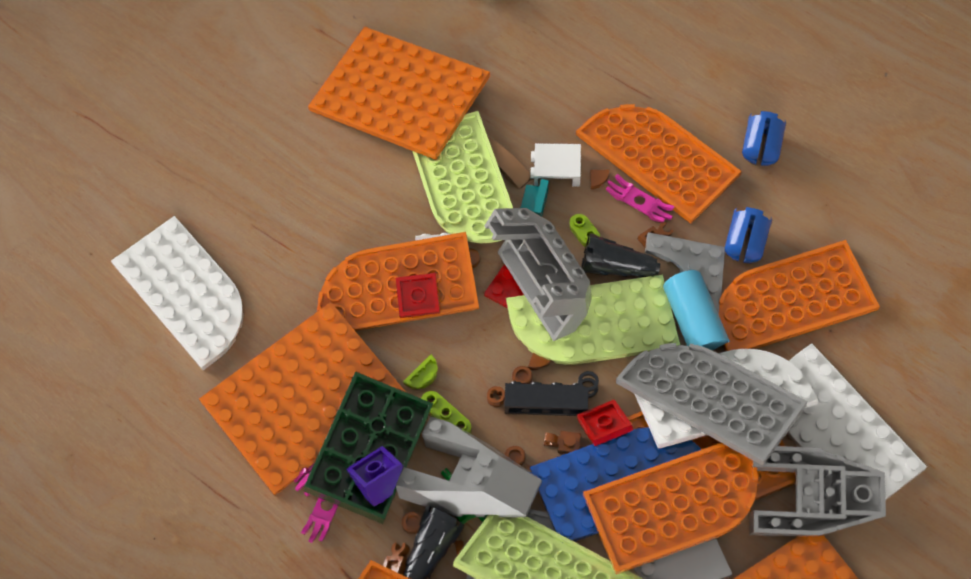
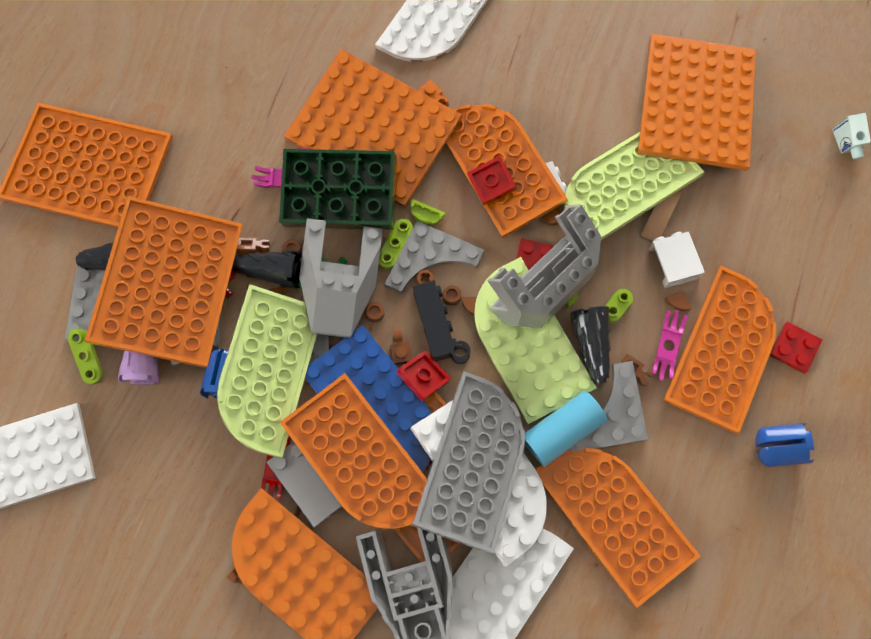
camera: 70 degrees right, 10 degrees up
dark purple slope [347,446,403,506] -> none
teal panel [520,179,549,217] -> none
blue cylinder [725,207,772,263] -> none
none -> light grey plate [385,221,484,294]
none -> orange plate [418,80,449,105]
none -> red plate [769,321,823,374]

